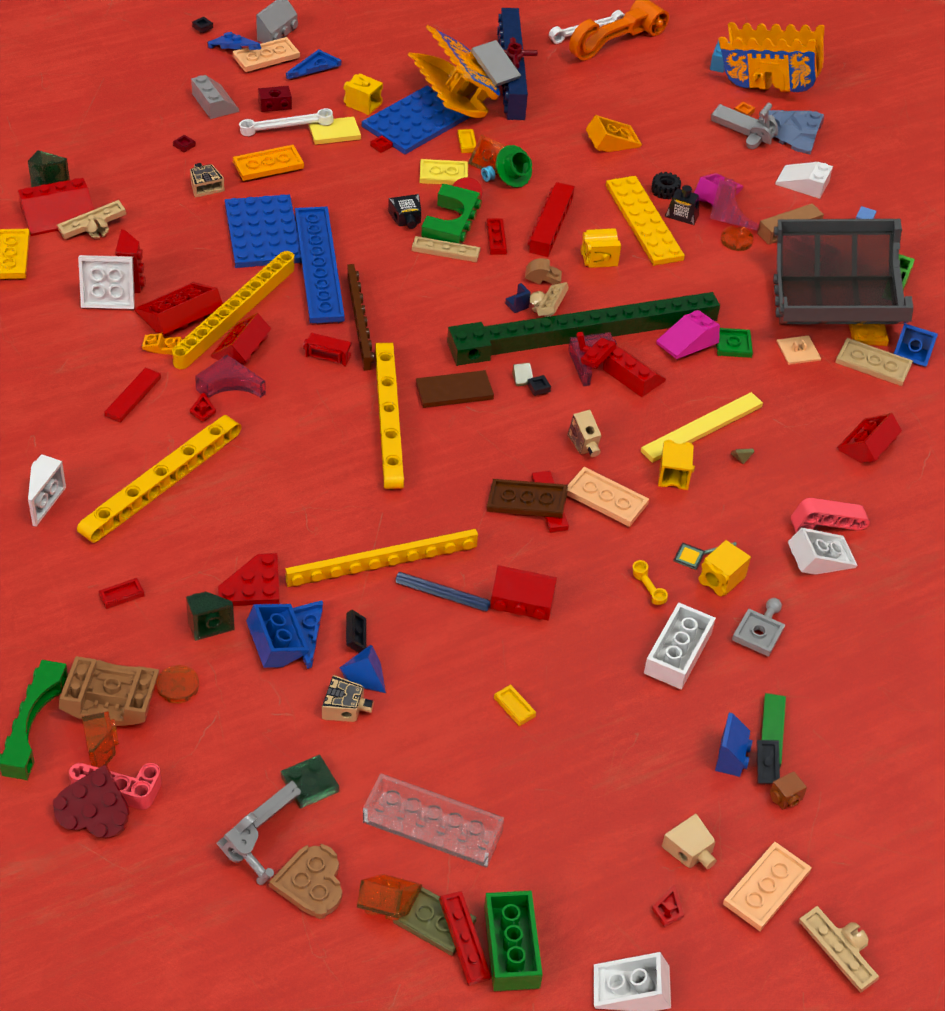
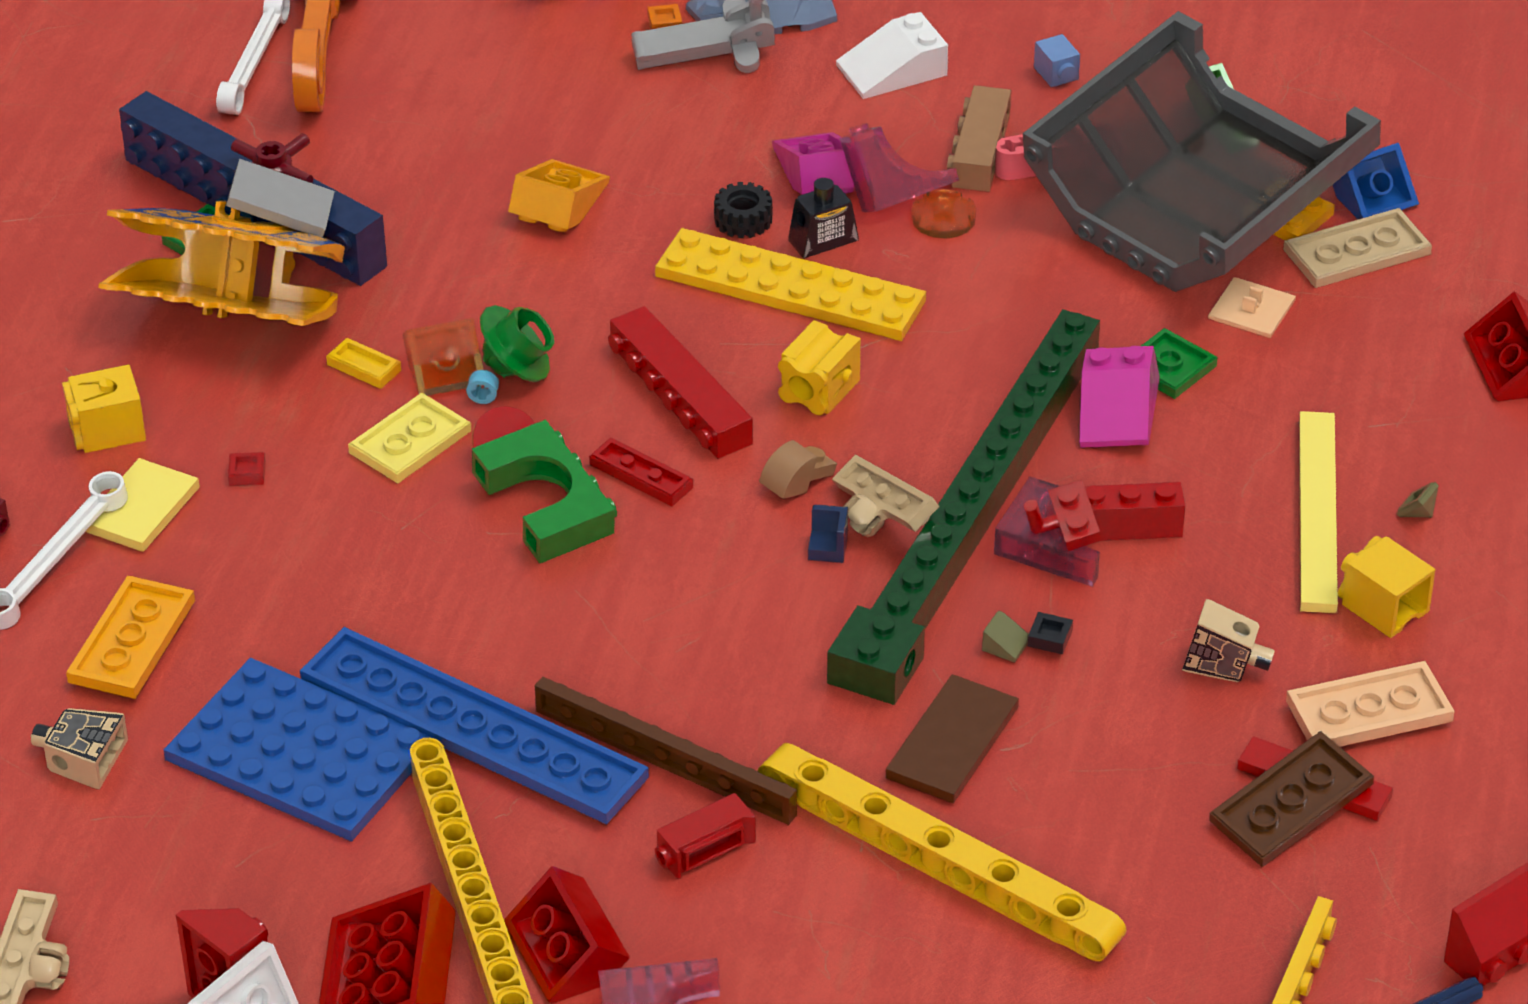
camera: 45 degrees left, 5 degrees down
blue plate [362,85,470,155] -> none
black torso [388,194,421,229] -> none
tan tile [412,236,481,262] -> none

